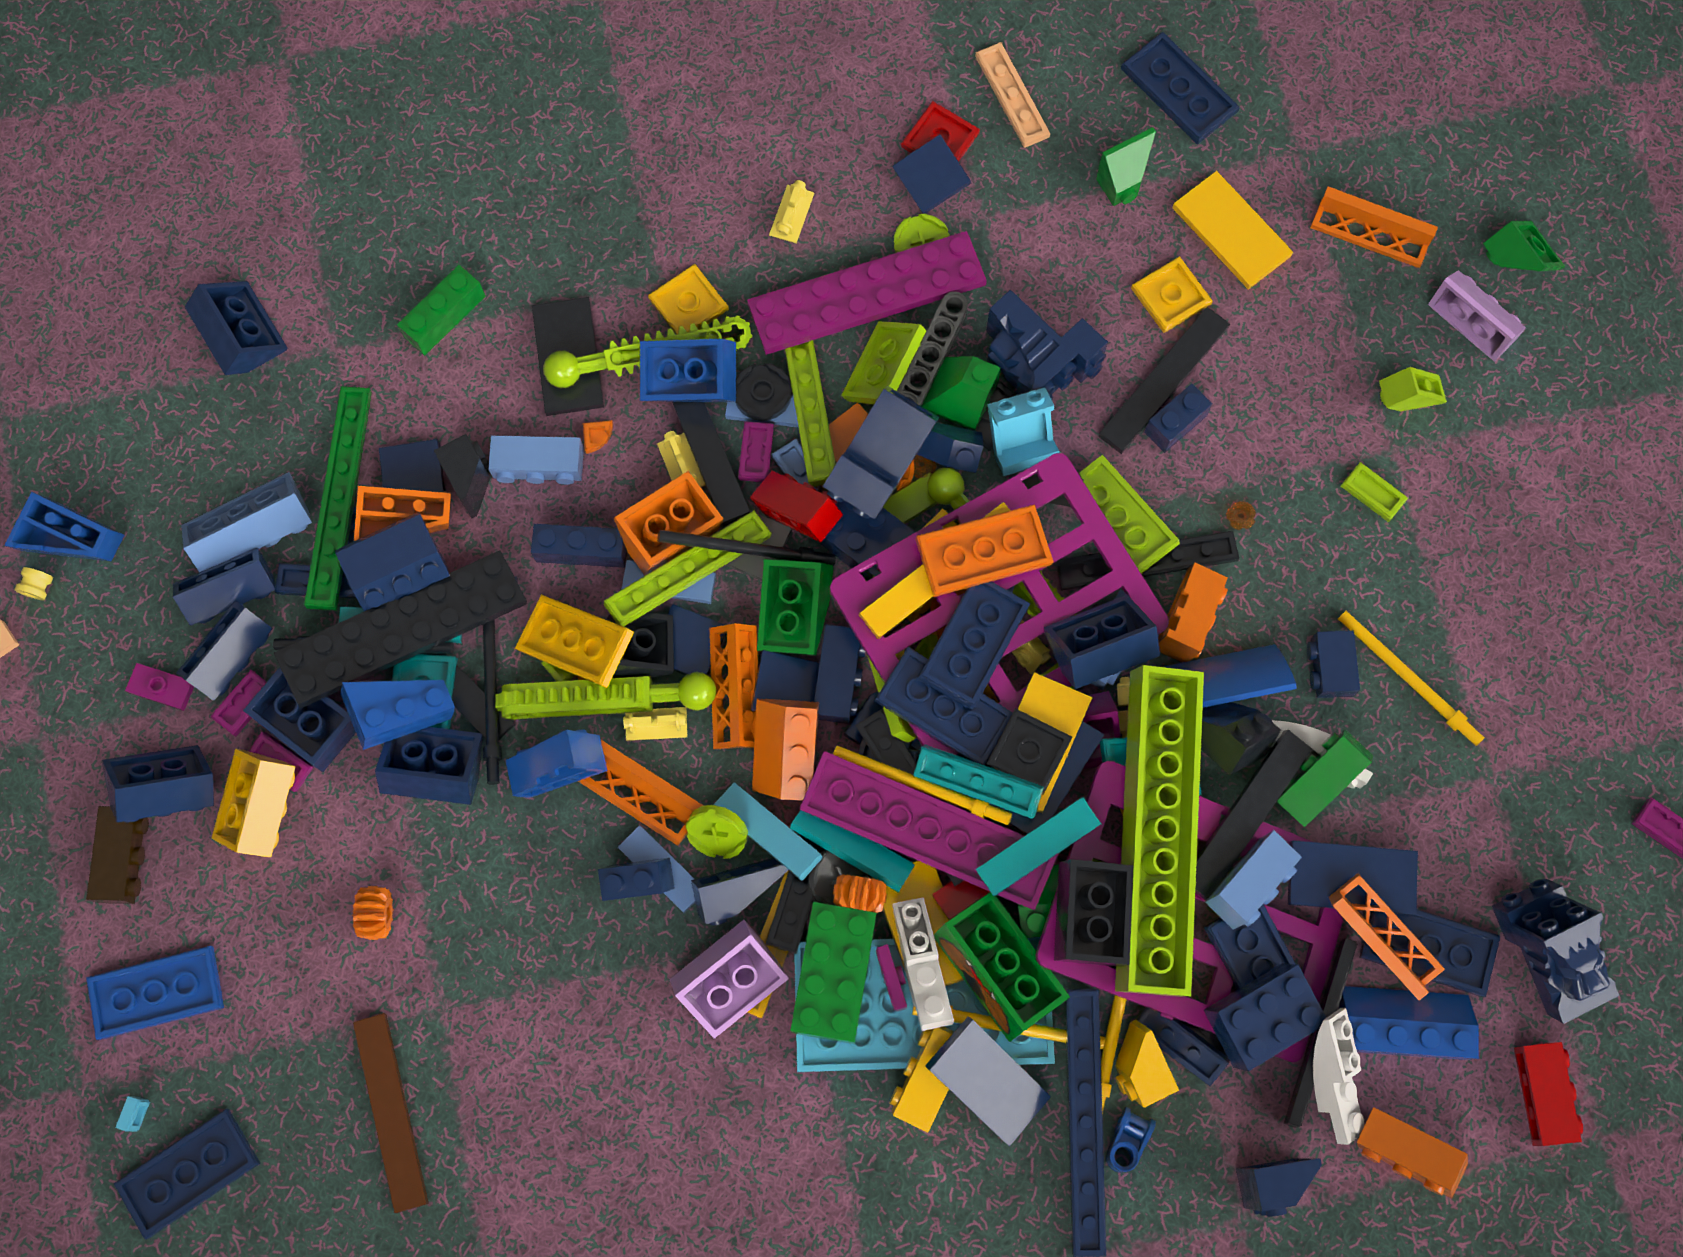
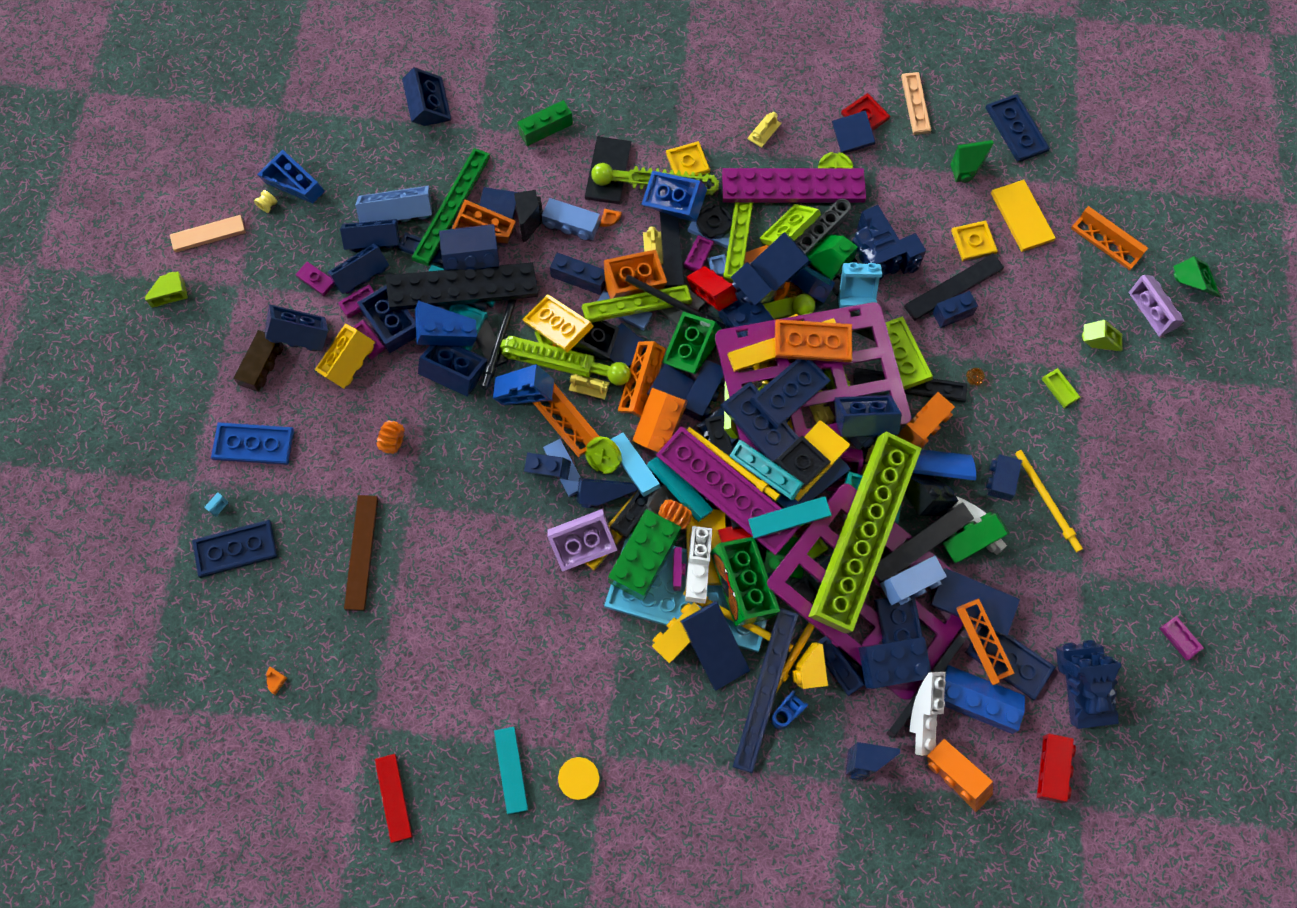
camera: 15 degrees right, 5 degrees down
black brick [1054,859,1134,966] -> none

